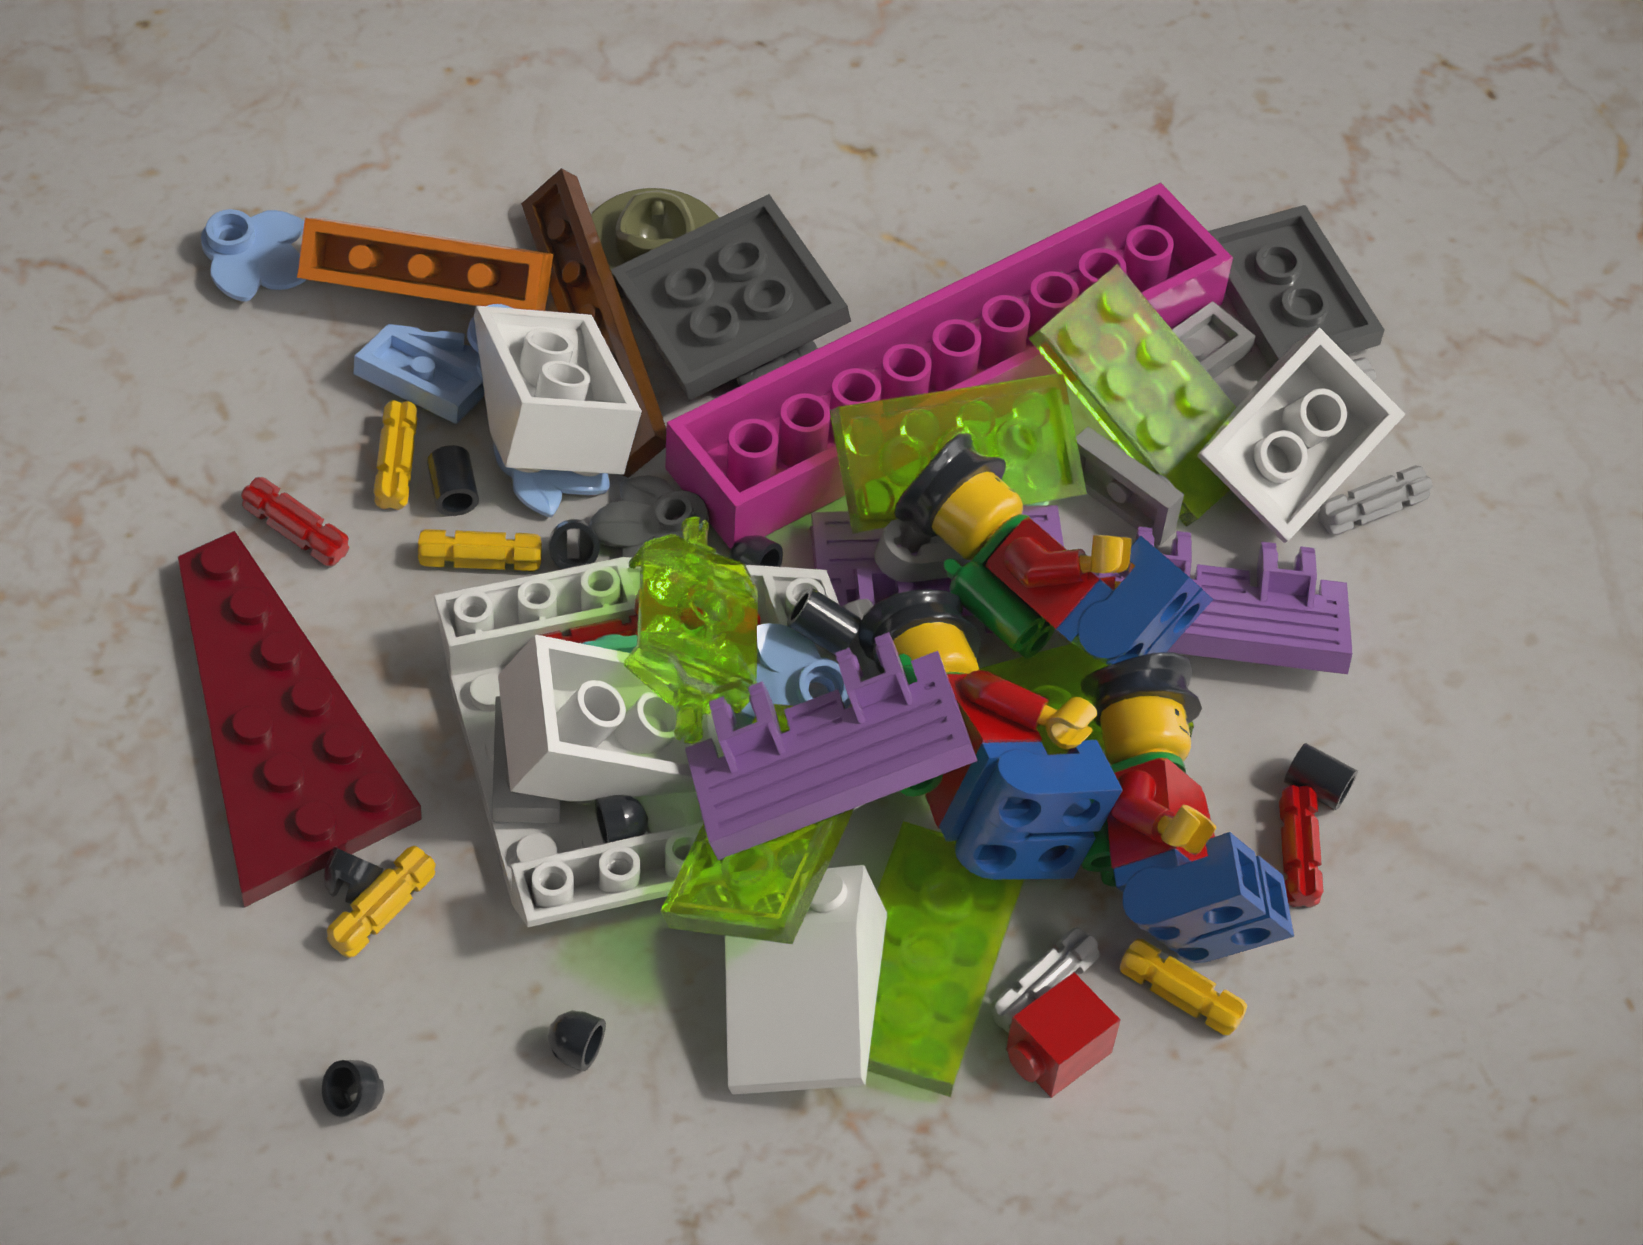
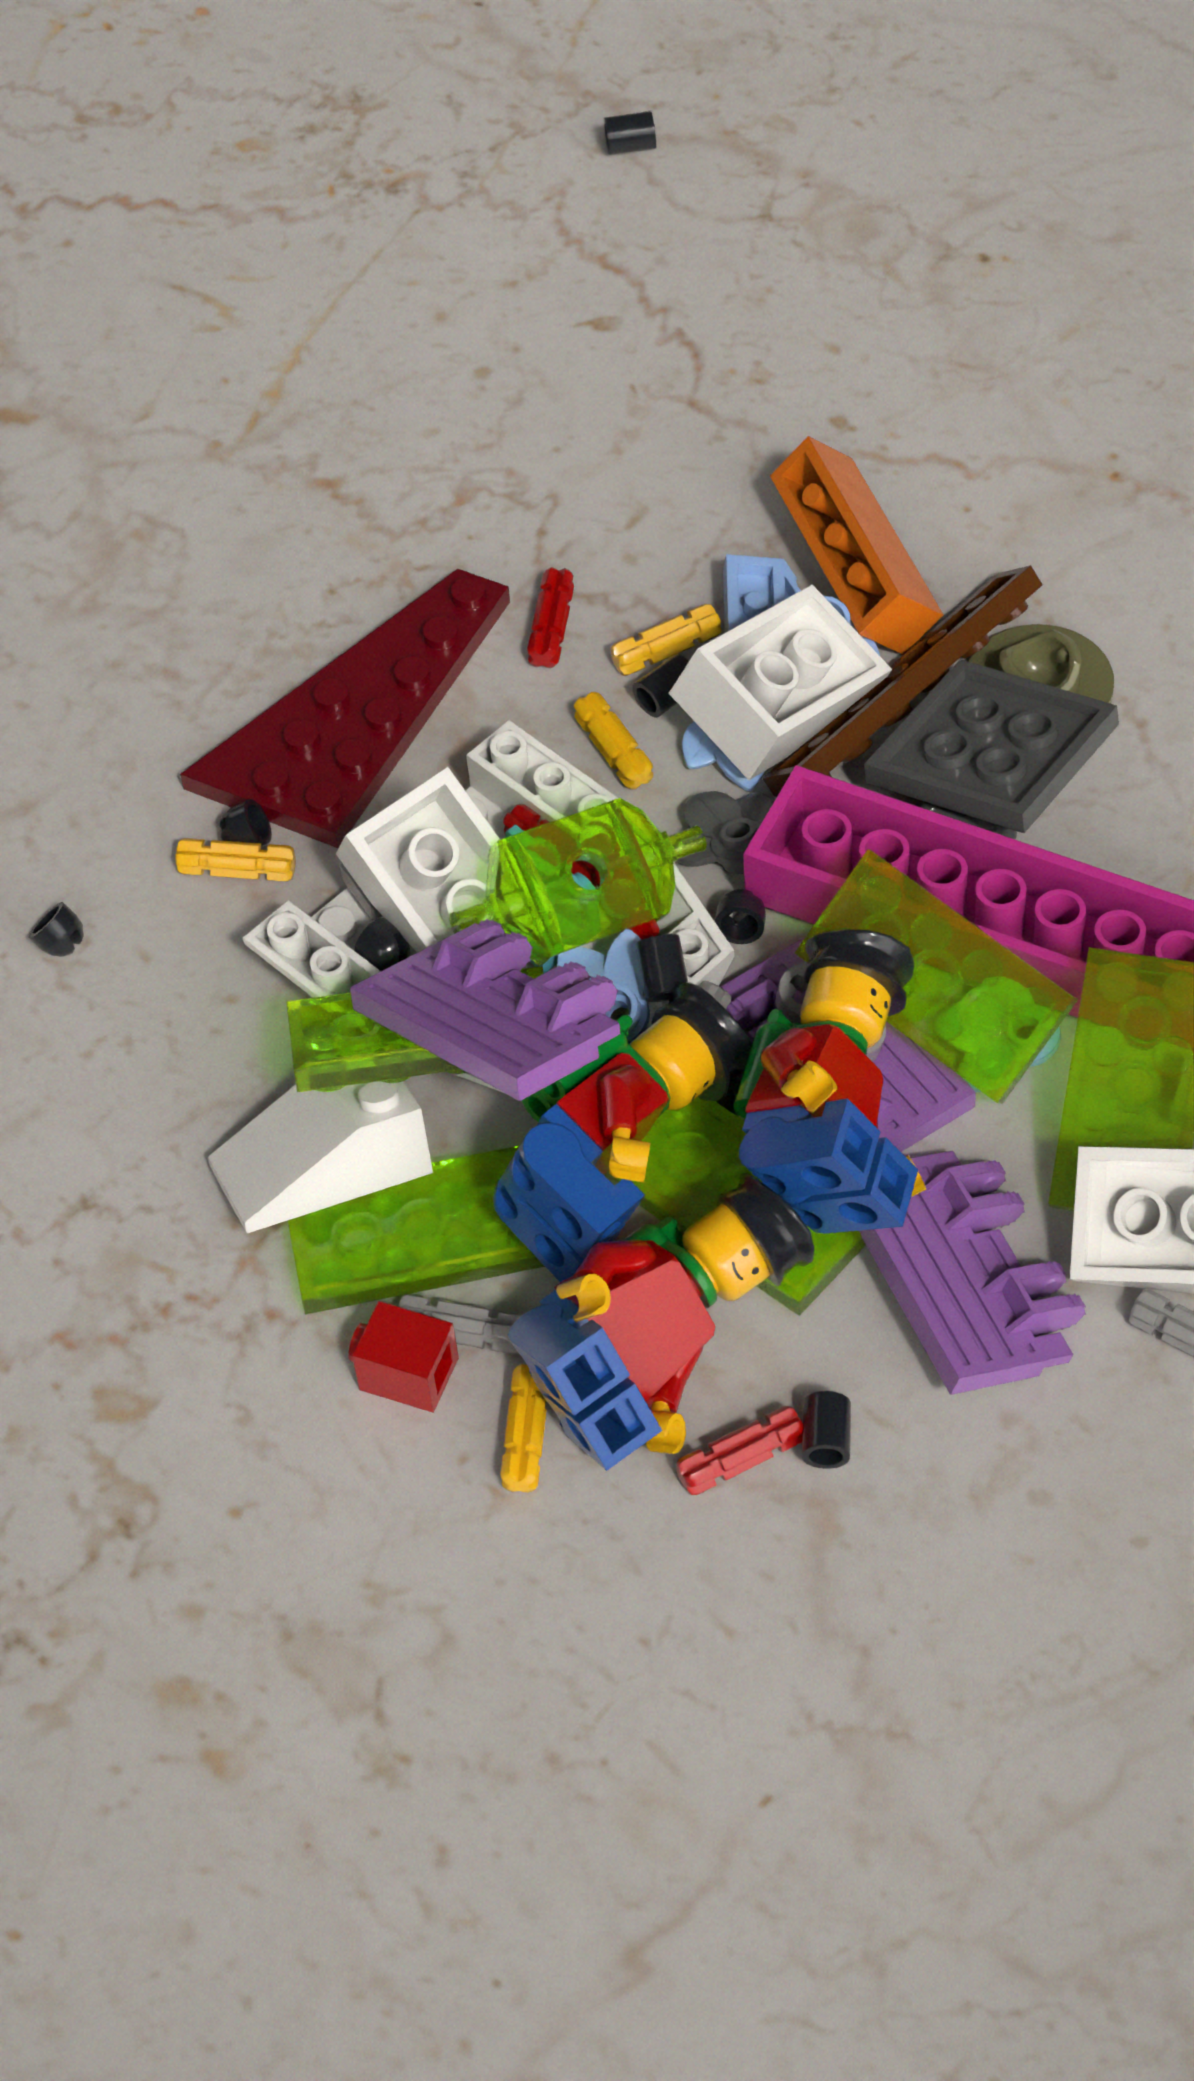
camera: 70 degrees right, 0 degrees up
light blue plate [201,209,307,302] -> none
black hinge [548,519,600,569] -> none
black hinge [548,1010,606,1071] -> none
light grey plate [1065,426,1184,546] -> none

